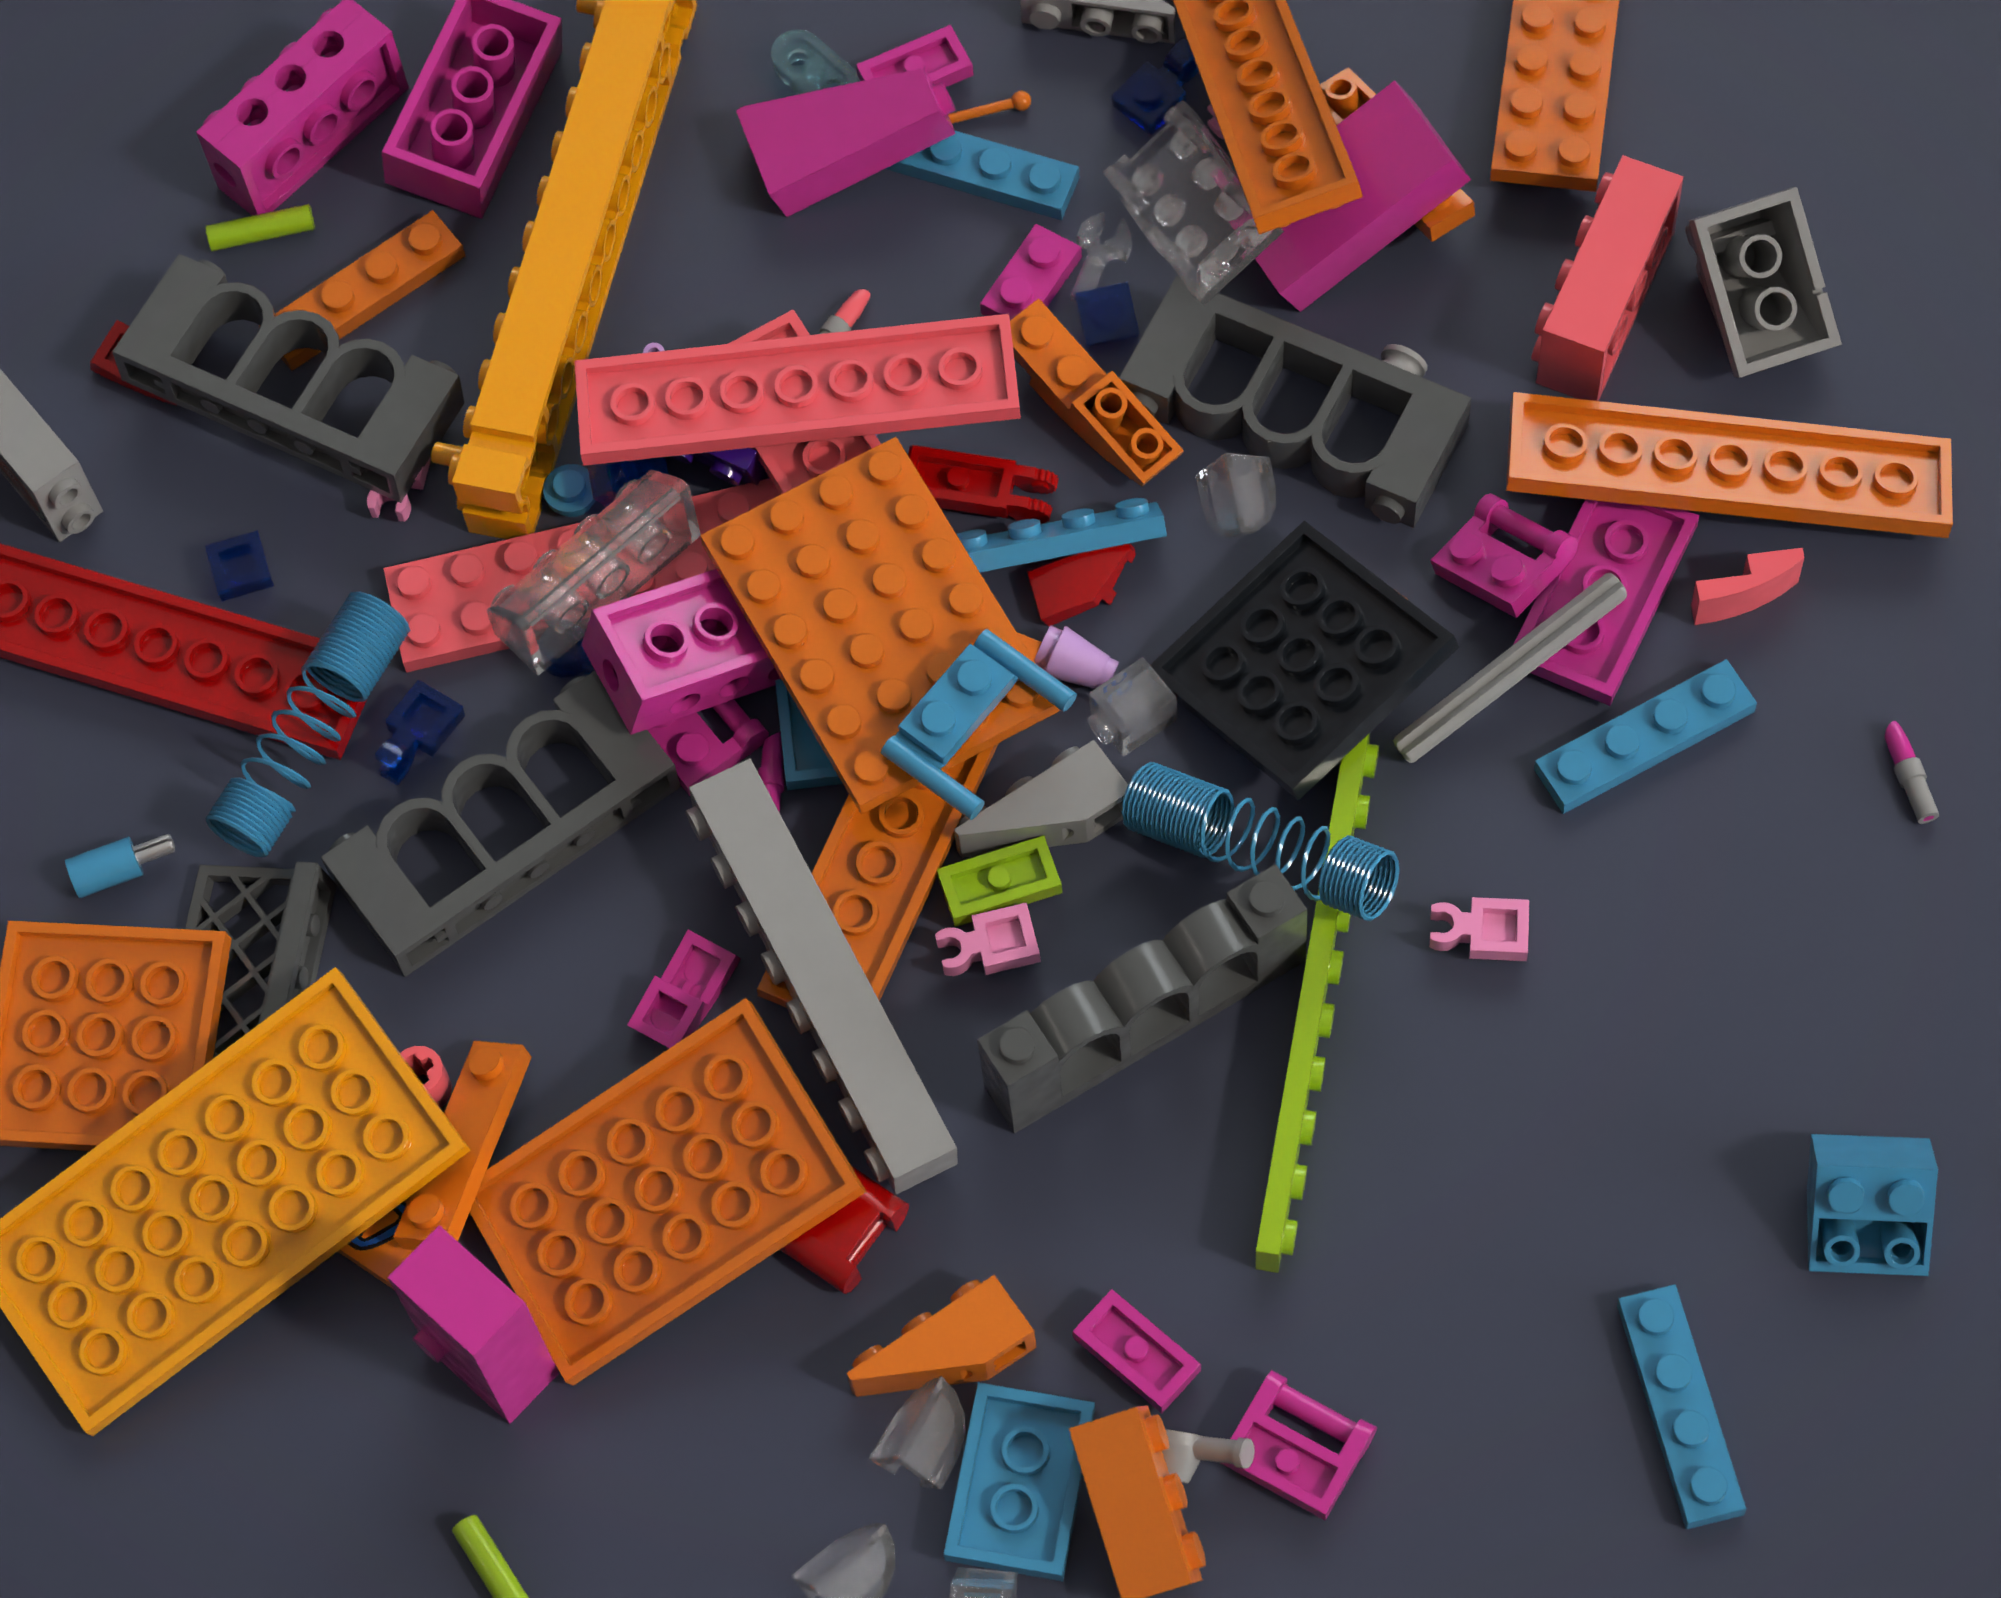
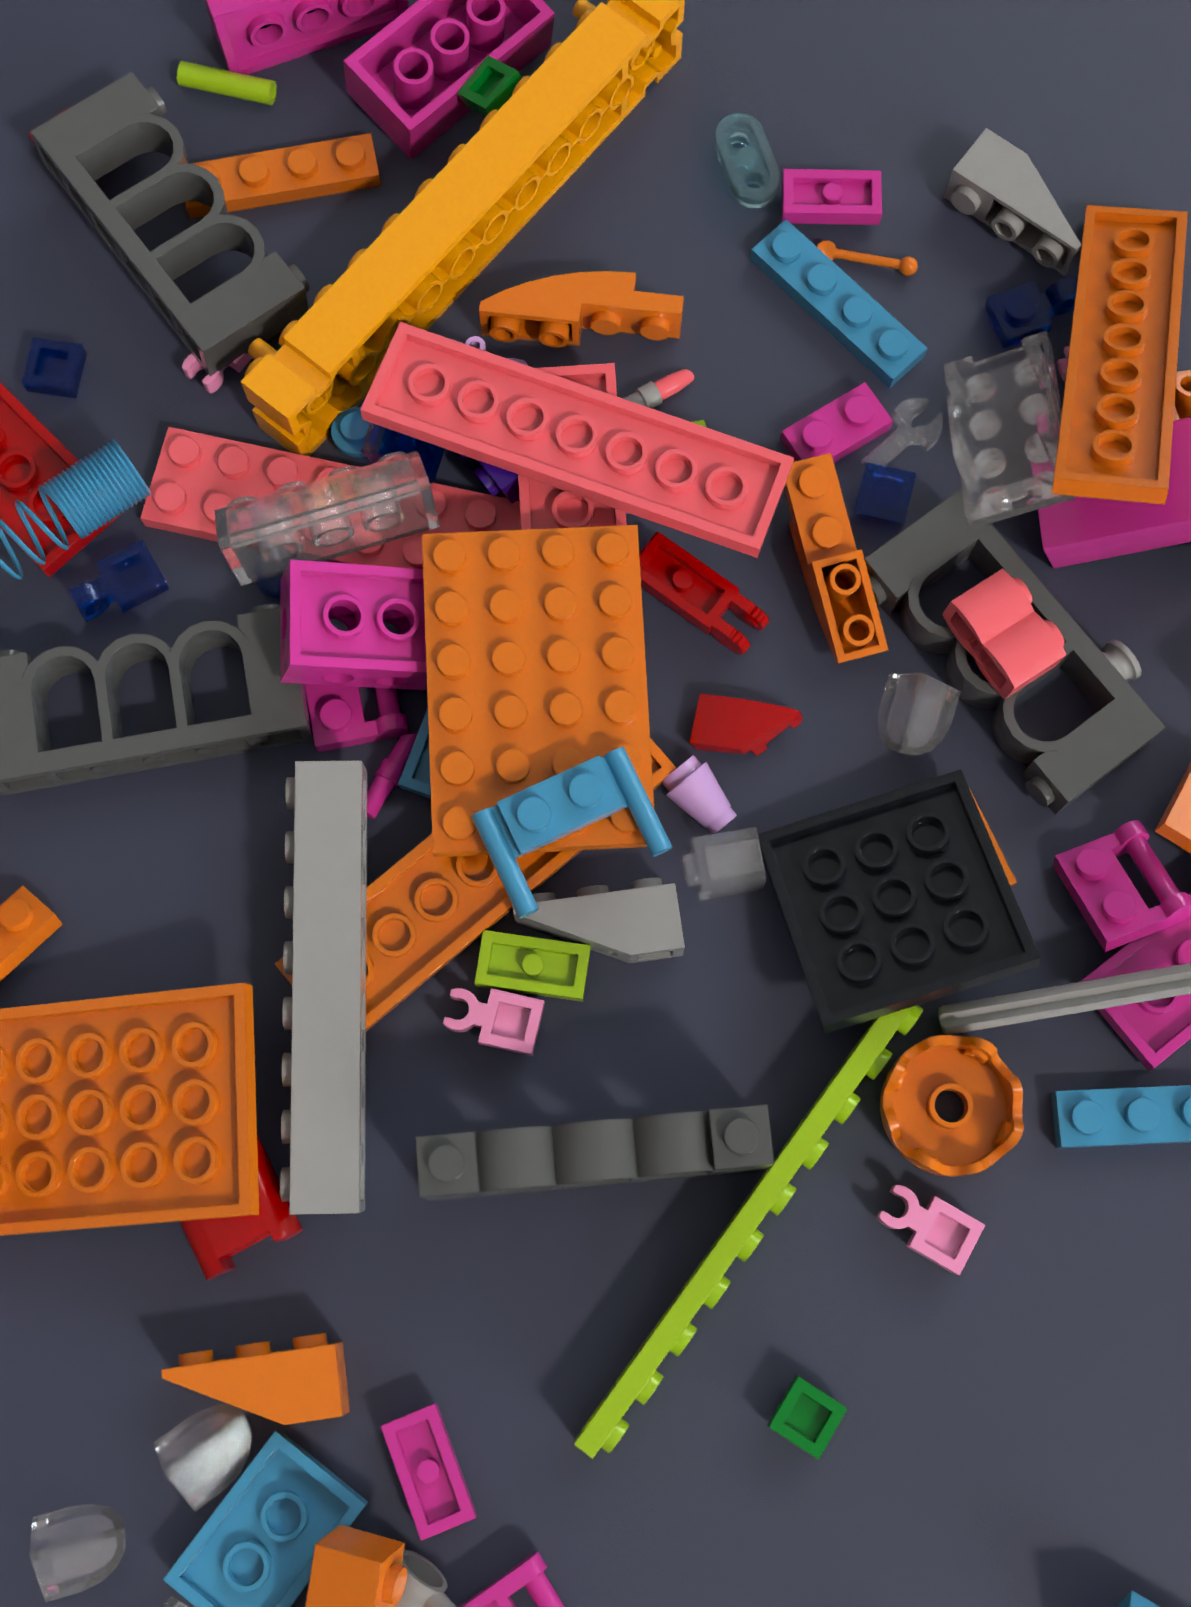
camera: 20 degrees right, 10 degrees up
dark pink slope [627,930,741,1048] -> none
dark pink slope [736,68,956,217] -> none
dark azure plate [957,498,1167,572] -> none
dark azure piece [1121,762,1400,921] -> none
none -> green plate [457,55,522,117]
none -> orange slope [479,271,684,348]
none -> green plate [767,1375,848,1460]
none -> orange plate [880,1035,1024,1177]
none -> coral brick [942,568,1066,699]

